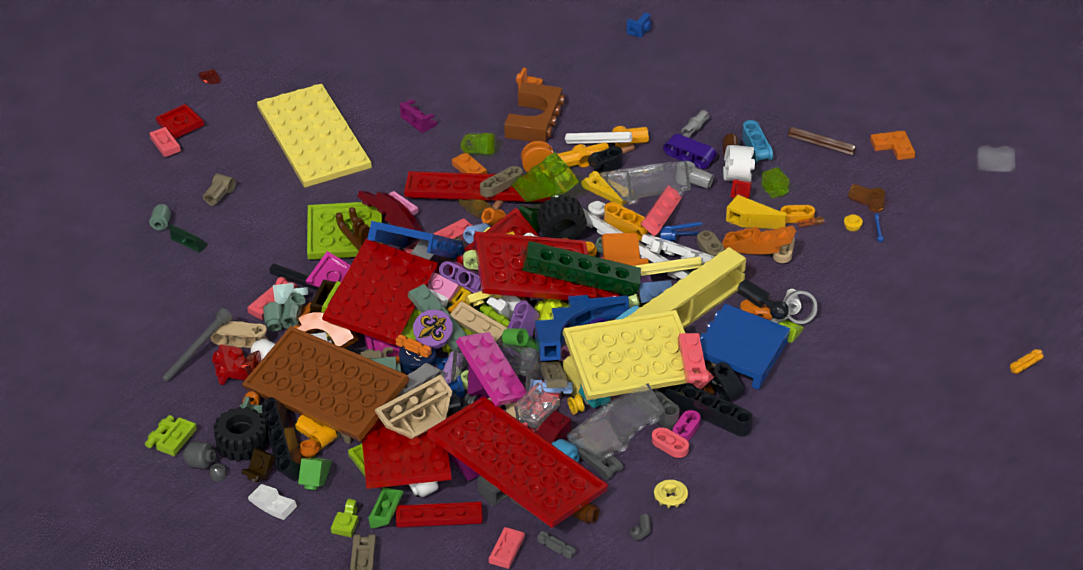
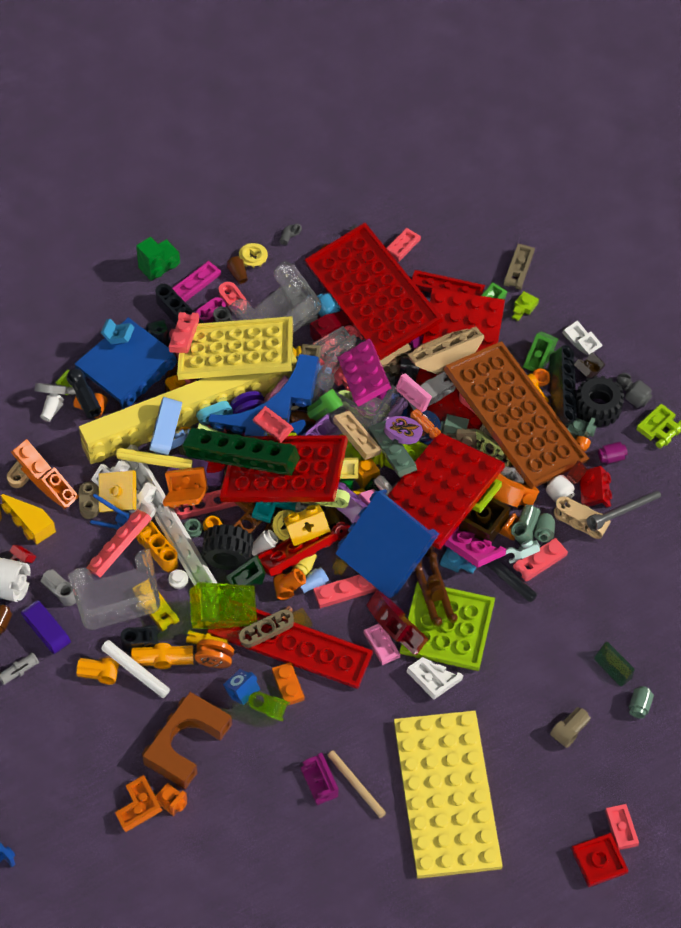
camera: 165 degrees left, 15 degrees up
none -> yellow plate [99,470,136,513]
none -> dark azure bracket [101,319,135,344]
none -> orange plate [115,775,163,832]
none -> green brick [136,237,180,281]
none -> light blue beam [149,397,182,455]
none -> dark pink tile [172,261,221,302]
none -> blue brick [223,669,260,705]
none -> reddish brown cone [227,256,248,284]
none -> coral plate [252,406,294,443]
none -> tan bar [327,750,386,818]
none -> bright pink plate [395,373,432,412]
none -> white wing [406,657,463,700]
none -> magenta brick [598,442,628,464]

